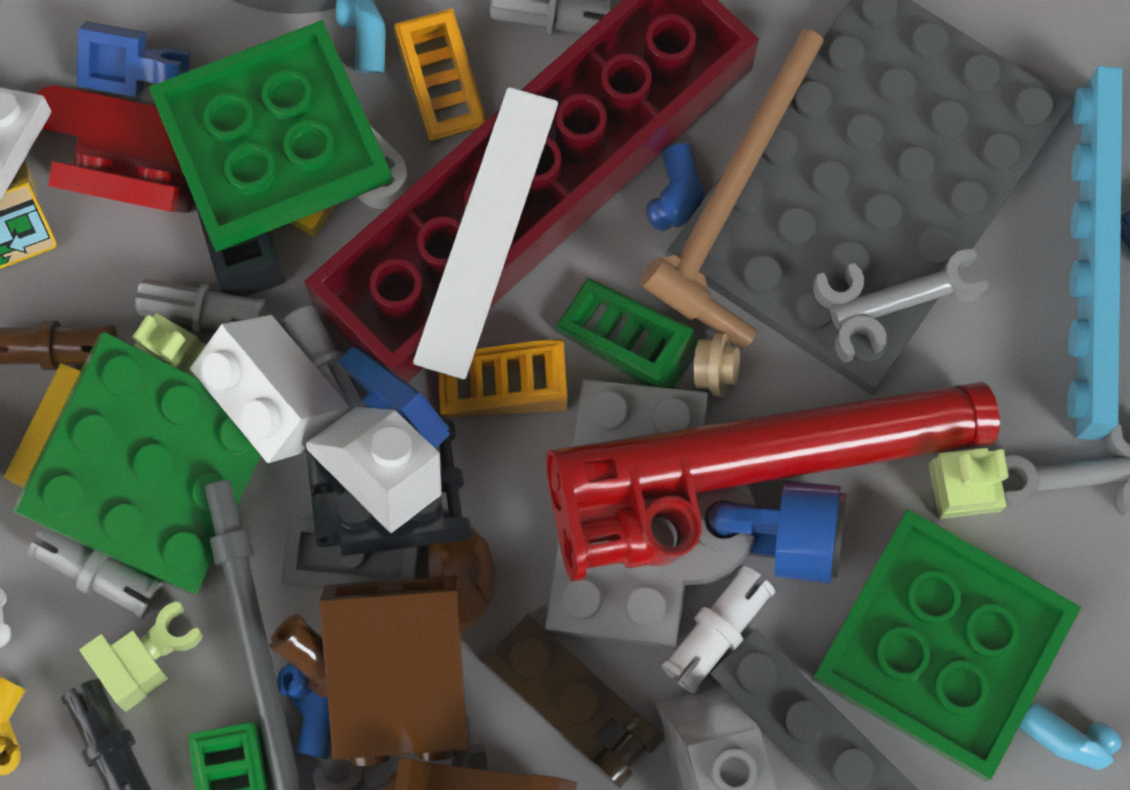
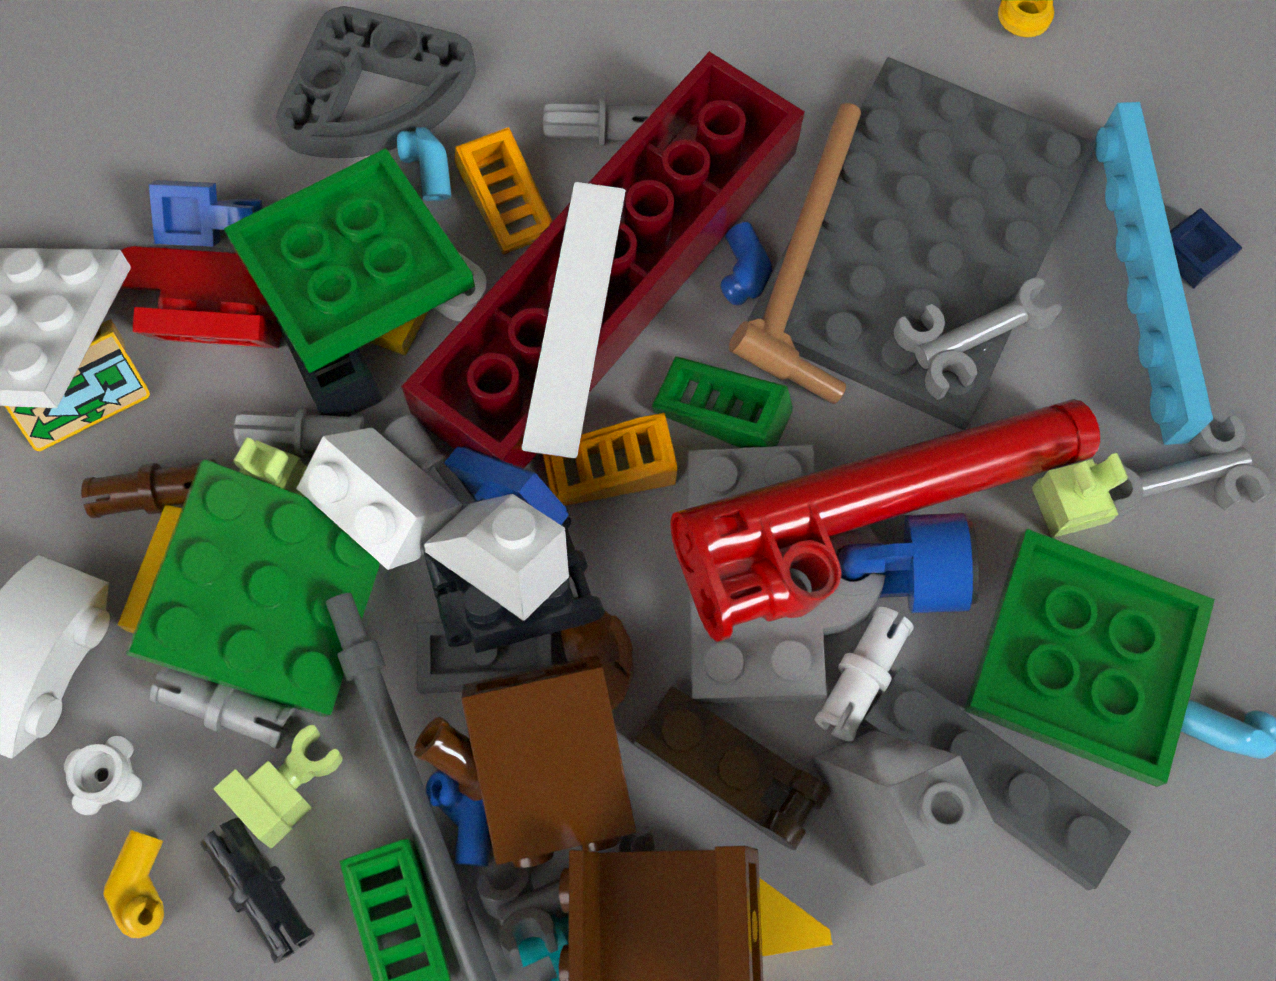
camera: 10 degrees left, 5 degrees down
tan plate [694,334,740,397] -> none

